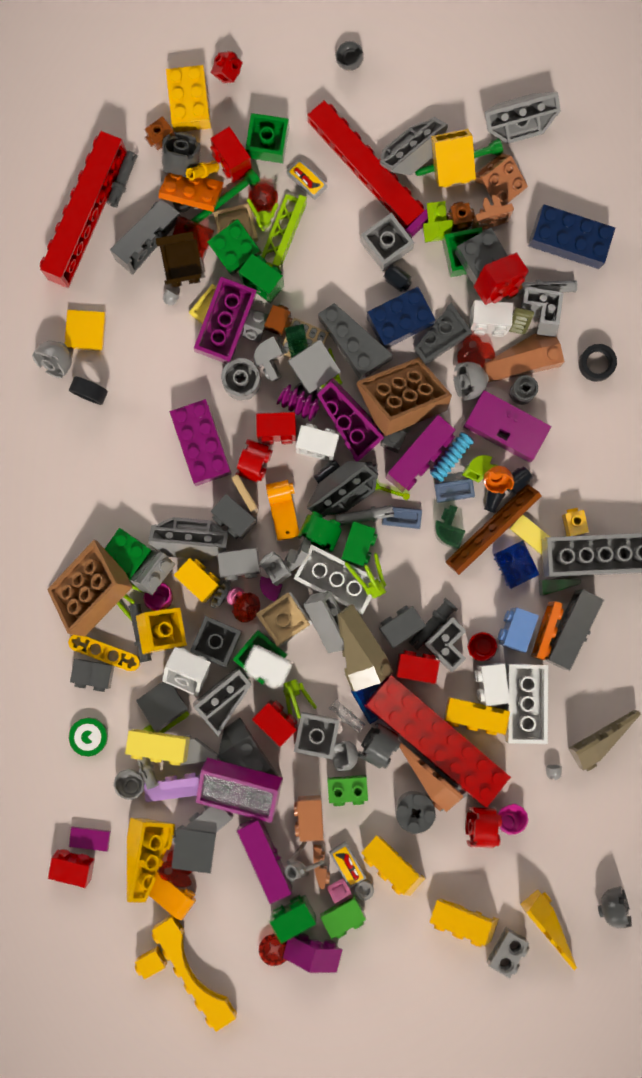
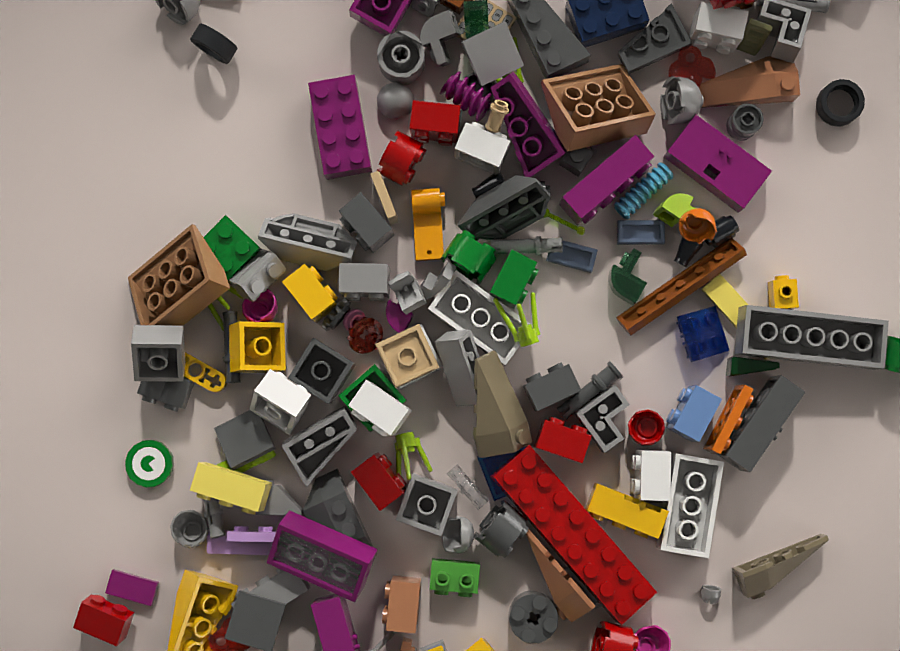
camera: 15 degrees right, 0 degrees up
none -> light grey brick [131,325,186,381]
none -> light grey hair [377,83,414,119]
none -> tan pin [485,100,509,133]

